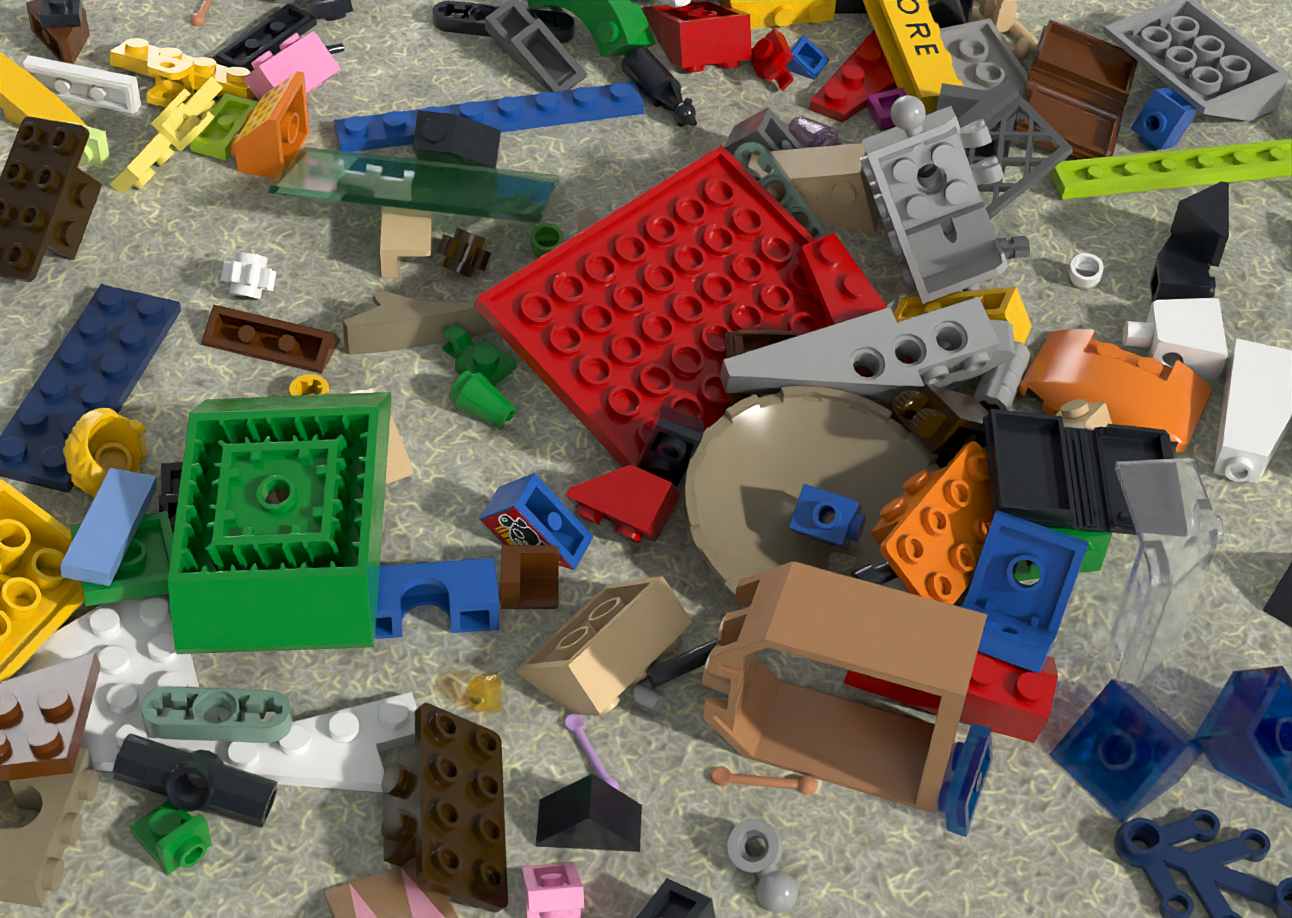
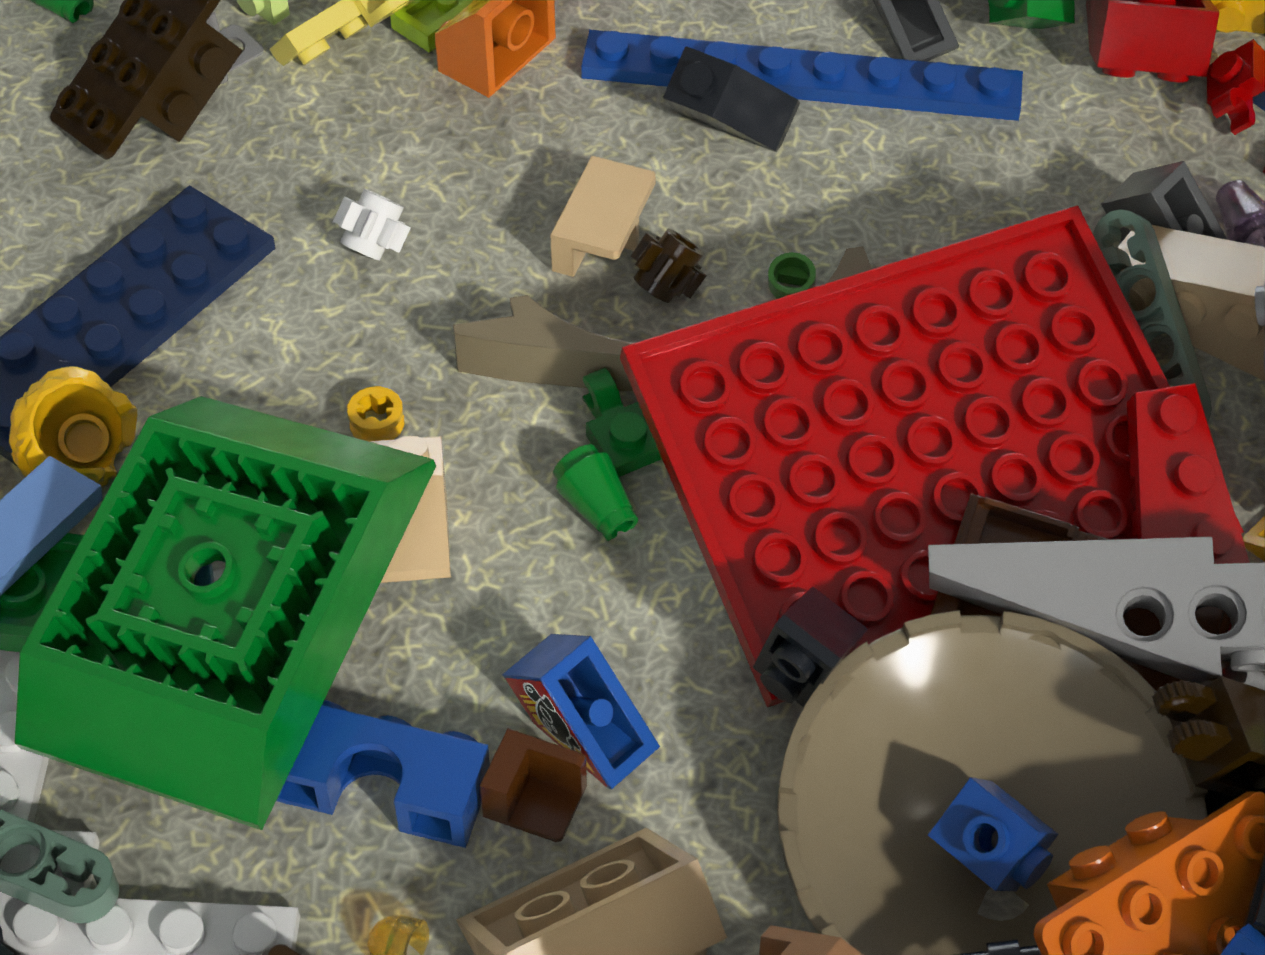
camera: 25 degrees right, 5 degrees up
reddish brown slope [201,304,340,374] -> none
clear green piece [268,147,560,224] -> none
red slope [566,465,680,543] -> none
black wheel [621,46,697,127] -> none

